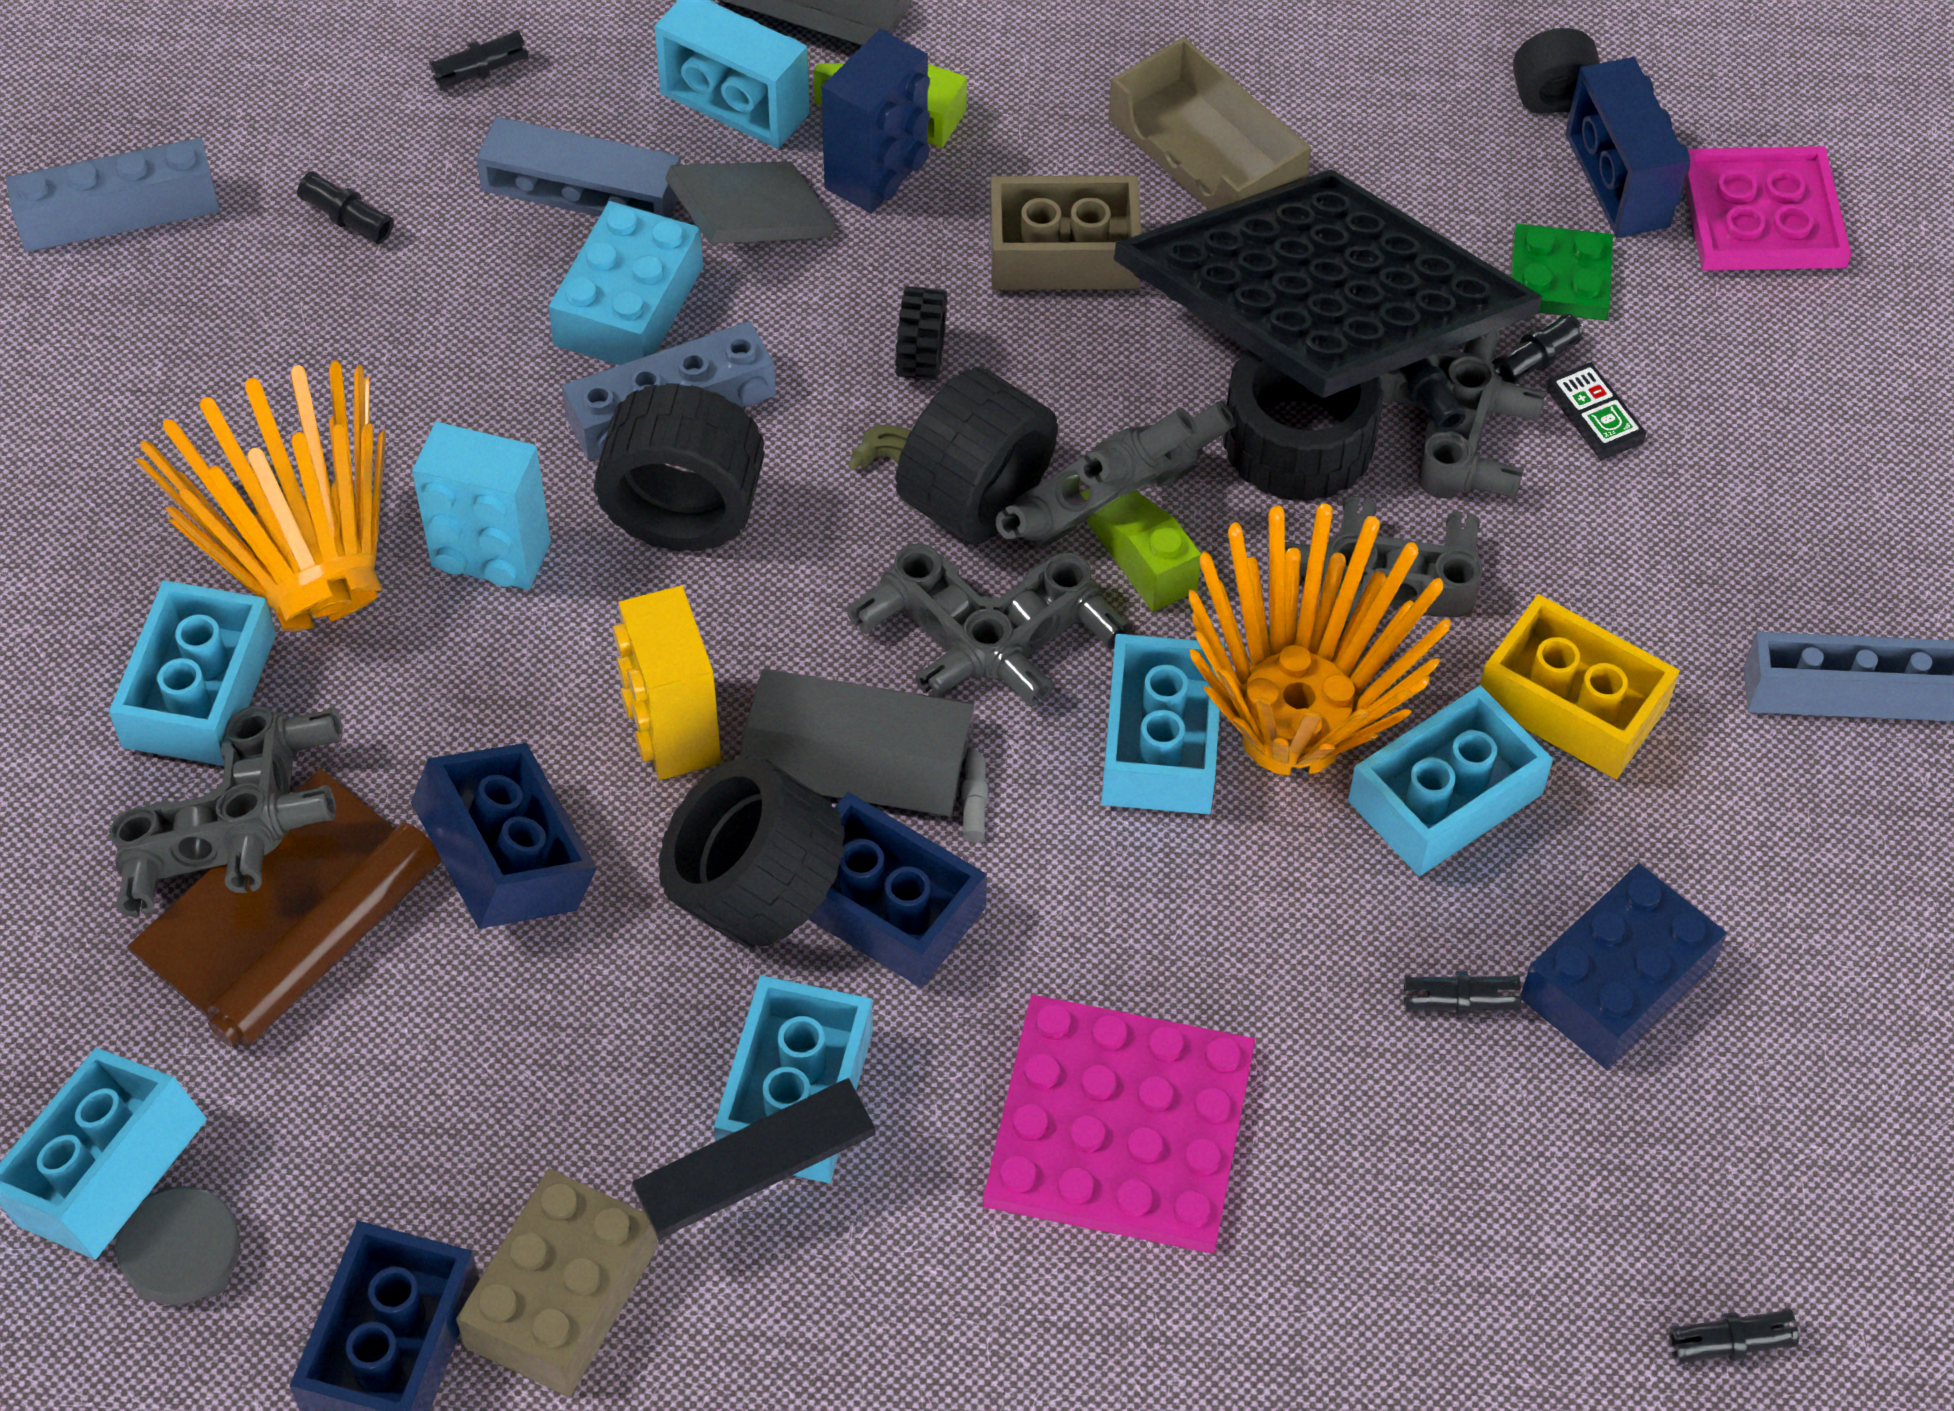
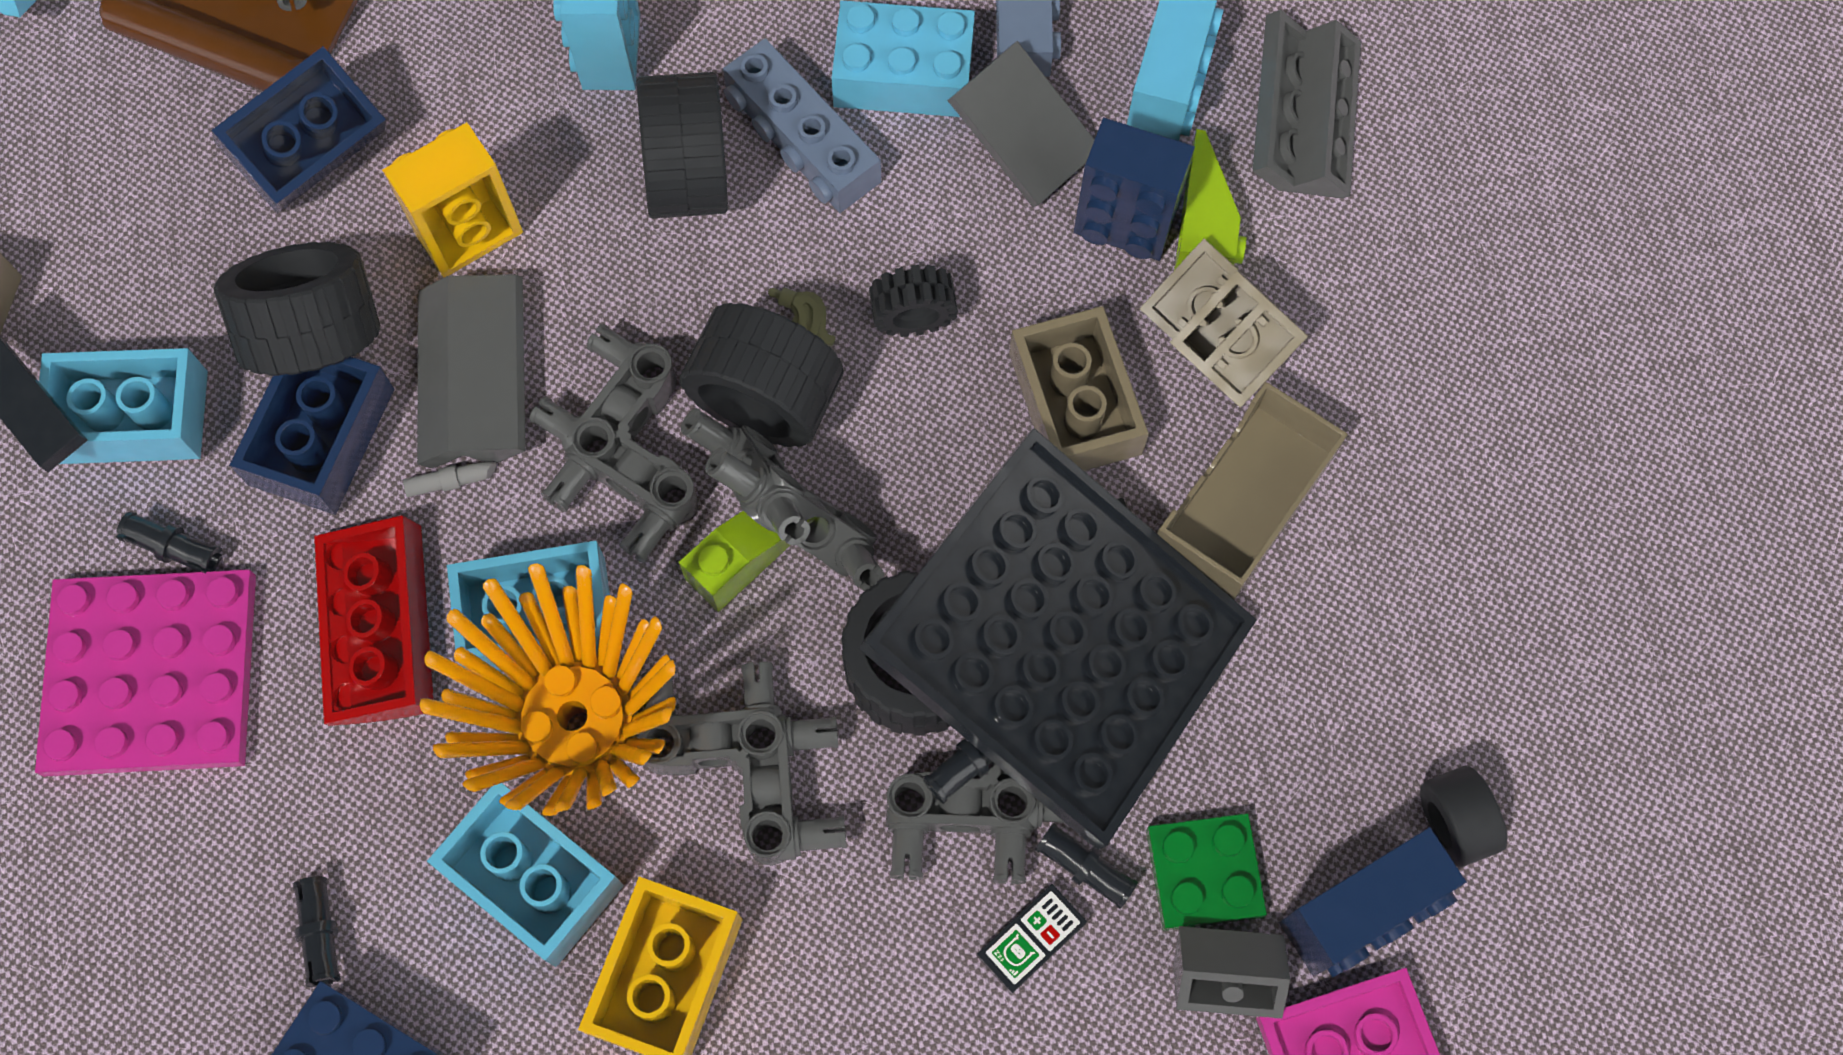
camera: 75 degrees right, 15 degrees up
none -> black pin [116,511,222,573]
none -> red slope [314,515,434,726]
none -> dark tan bracket [1139,238,1308,408]
none -> dark grey brick [1173,926,1290,1019]

